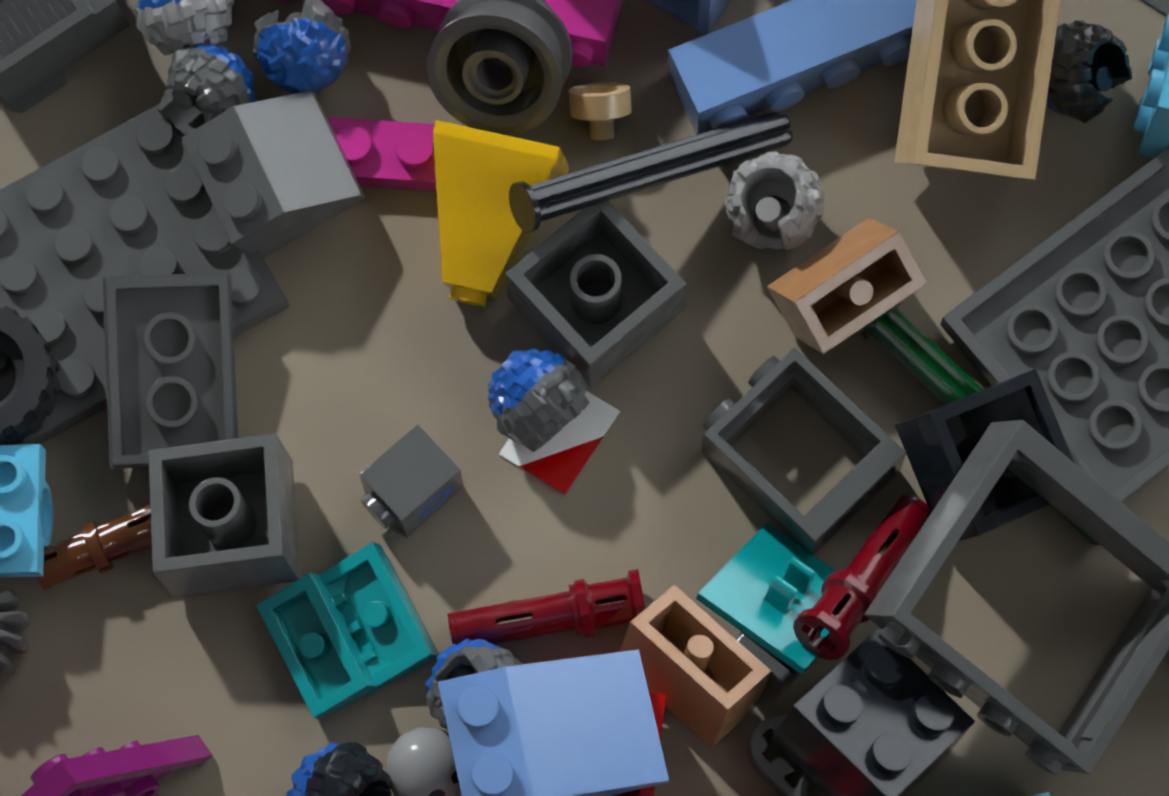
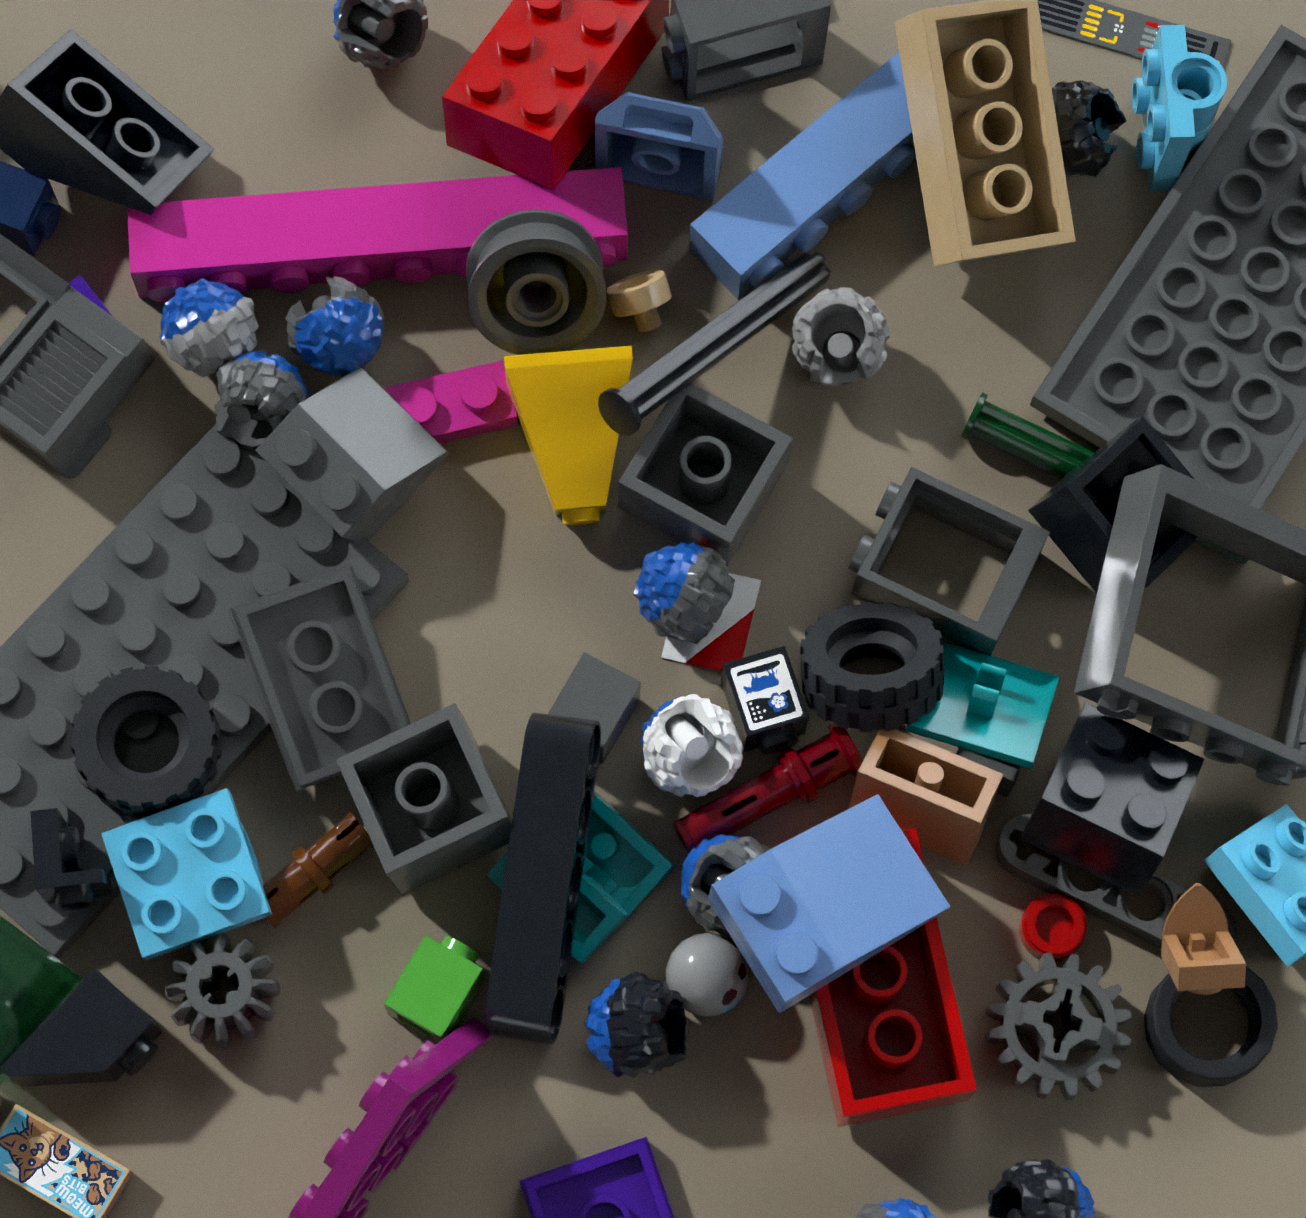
camera: 25 degrees left, 0 degrees up
medium nougat brick [767,217,928,354] -> none
dark red pin [793,494,932,660] -> none
none -> bright green brick [384,935,485,1043]
none -> black beam [485,712,601,1045]
none -> white piece [640,694,744,797]
none -> black brick [721,646,809,754]
none -> black tyre [800,602,944,732]

